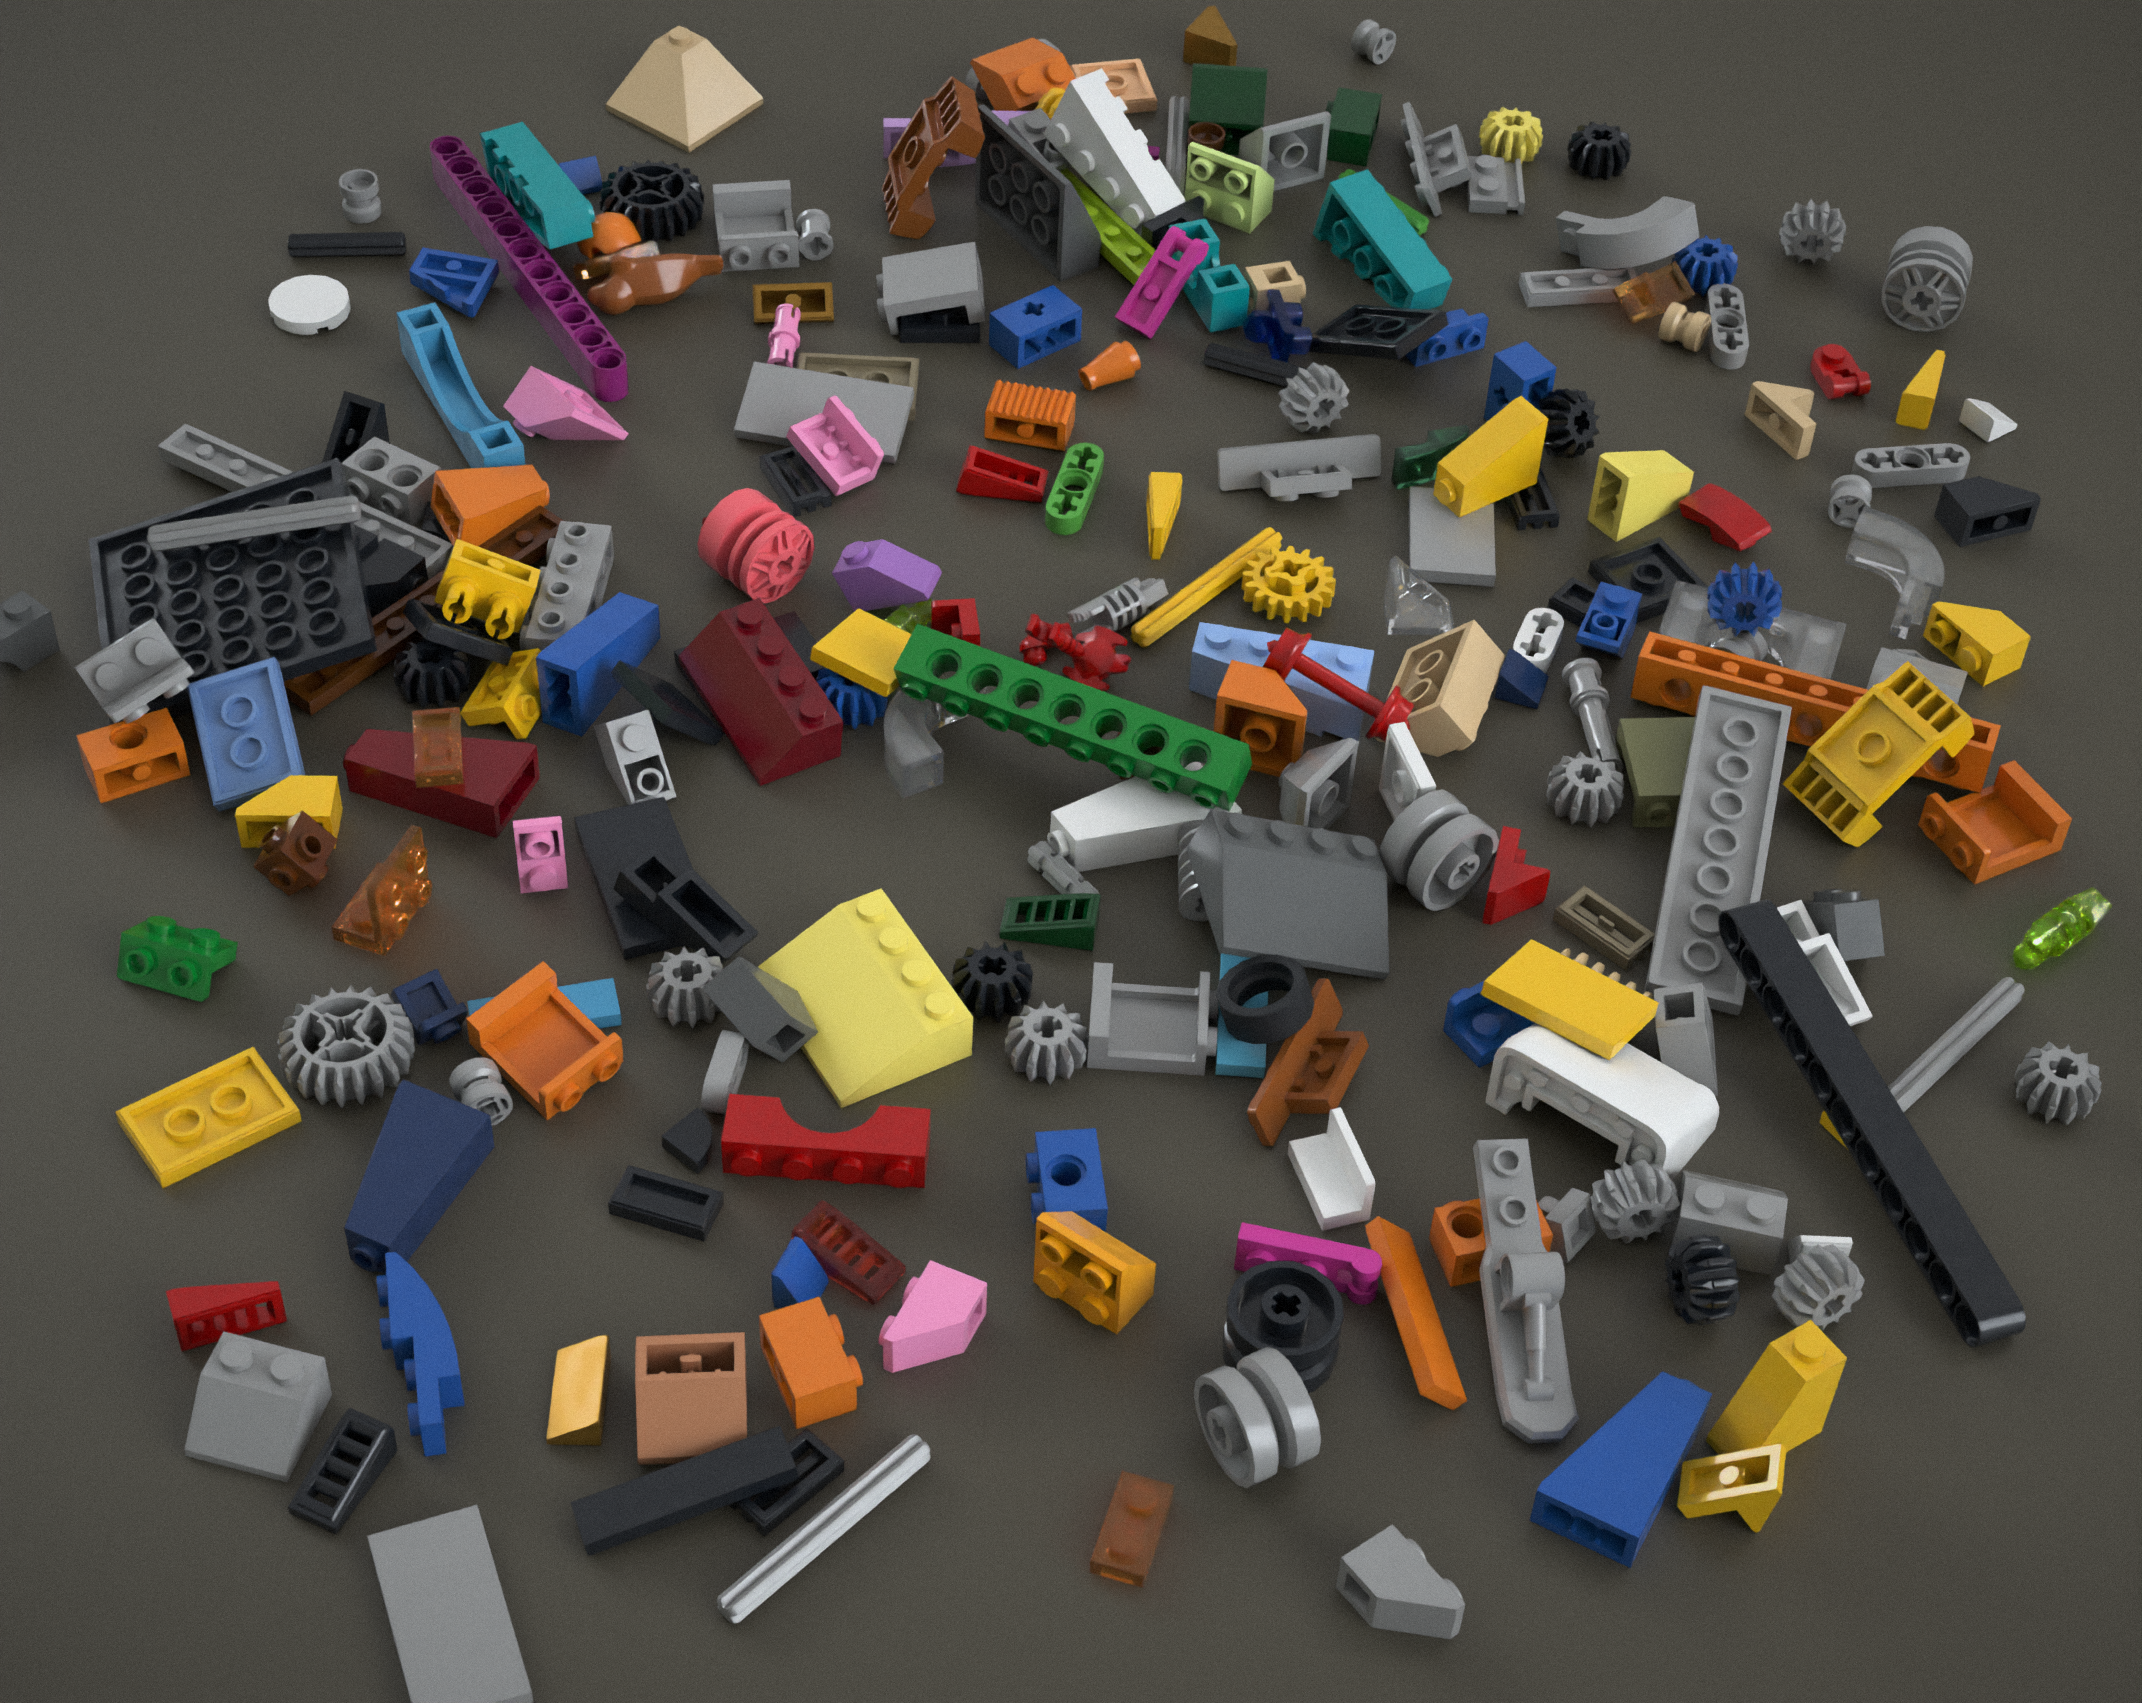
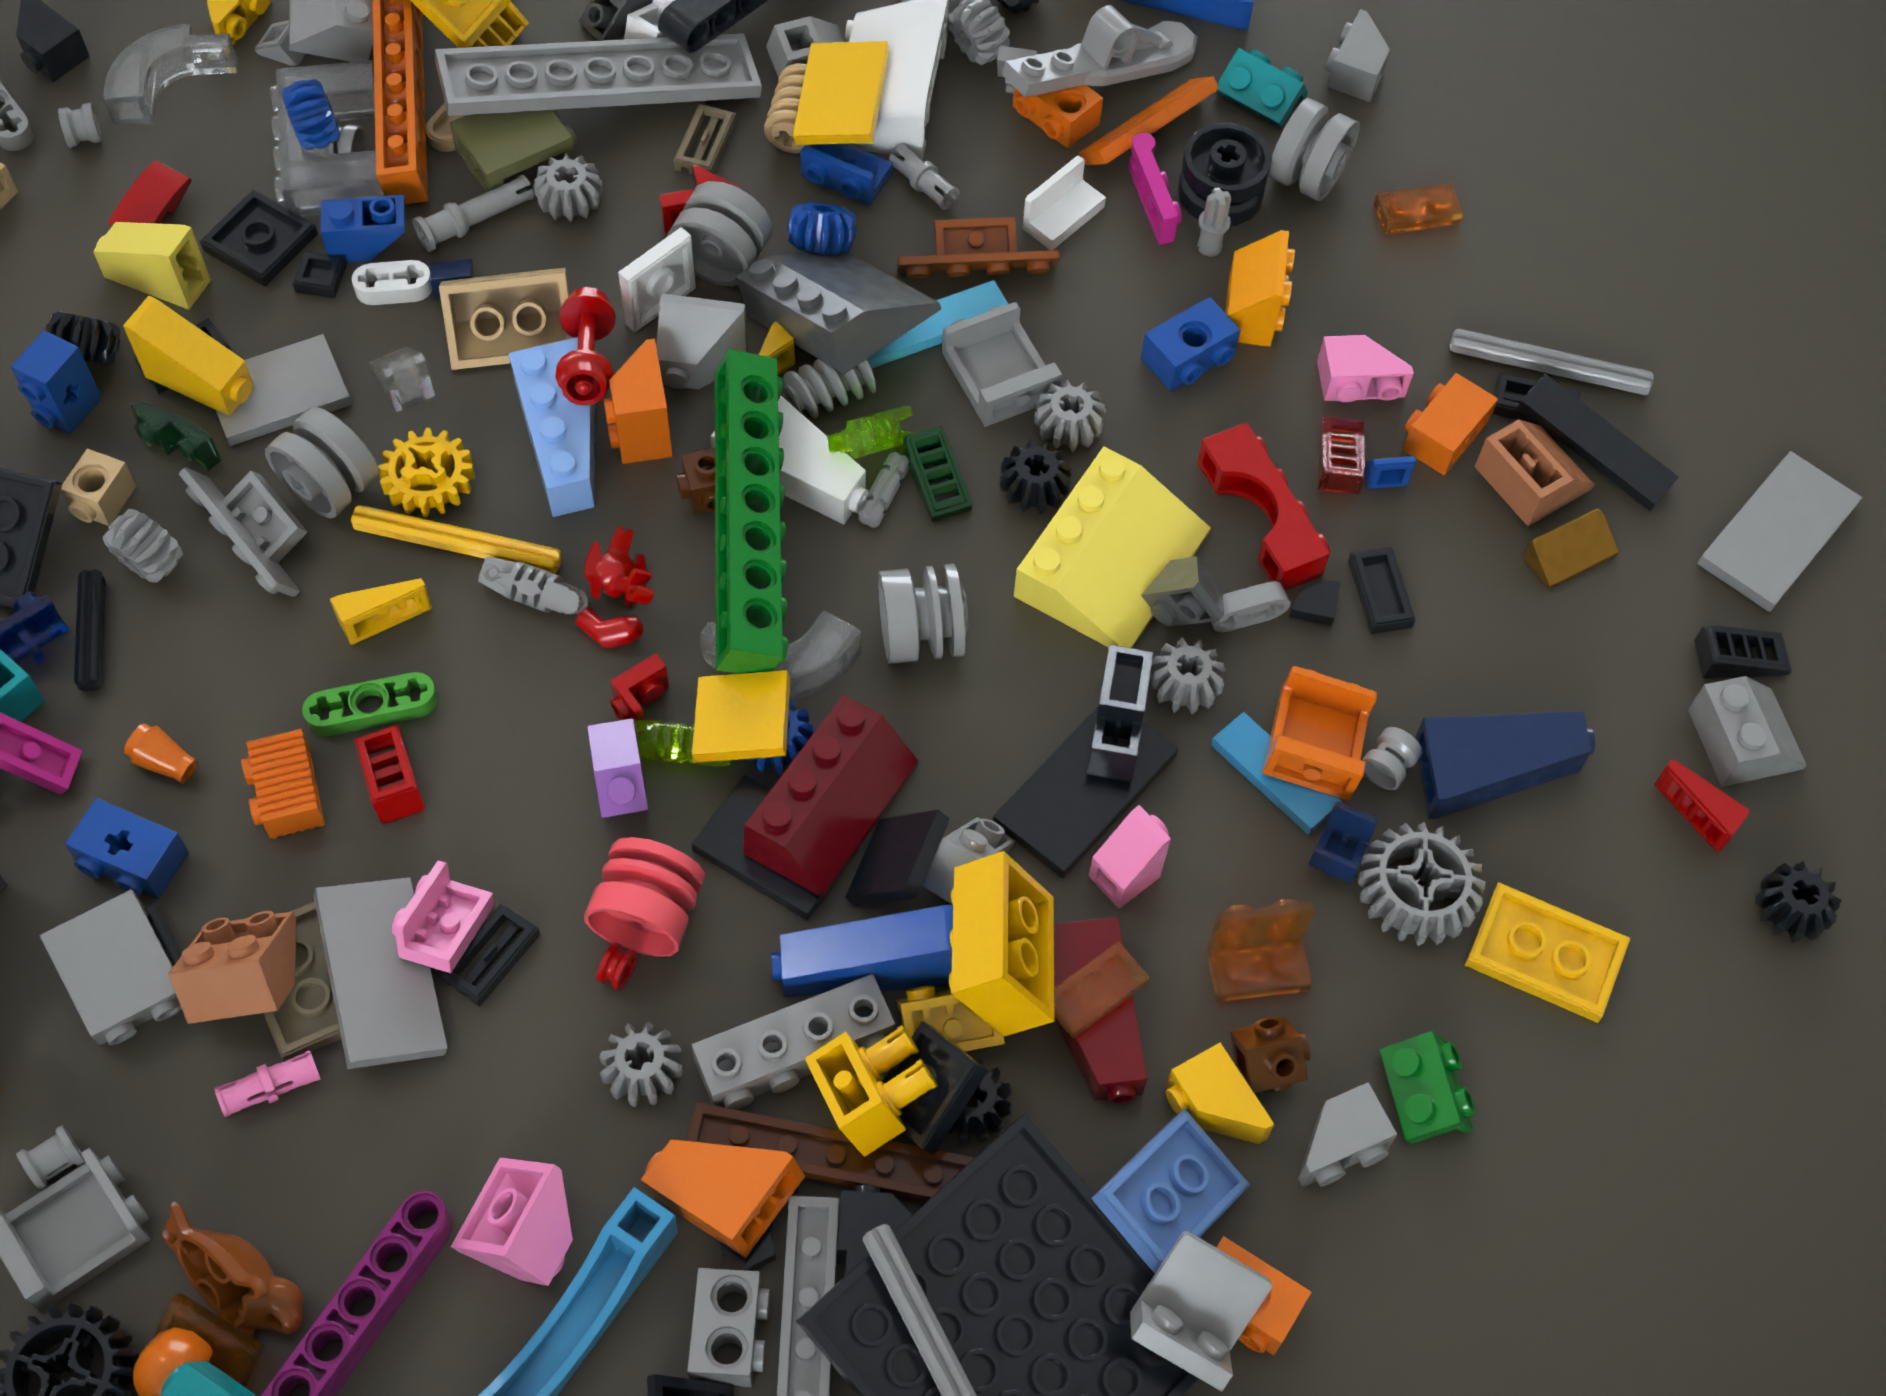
camera: 120 degrees left, 15 degrees up
blue slope [377,1252,465,1457] -> none
pearl gold slope [753,282,834,324] -> none
black tyre [1216,954,1314,1044] -> none
none -> tan brick [61,448,137,526]
none -> nougat slope [168,911,296,1024]
none -> light grey wheel [265,406,379,519]
none -> light grey gear [599,1021,683,1107]
none -> blue gear [787,202,857,255]
none -> clear neon green hinge [827,405,915,459]
none -> light grey wheel [878,564,969,664]
none -> light grey pin [889,144,960,210]
none -> yellow brick [949,851,1054,1037]
none -> light grey axle [1197,187,1231,257]
none -> teal bracket [1216,48,1308,128]
none -> light grey slope [1298,1082,1397,1188]
none -> black gear [1755,861,1842,943]

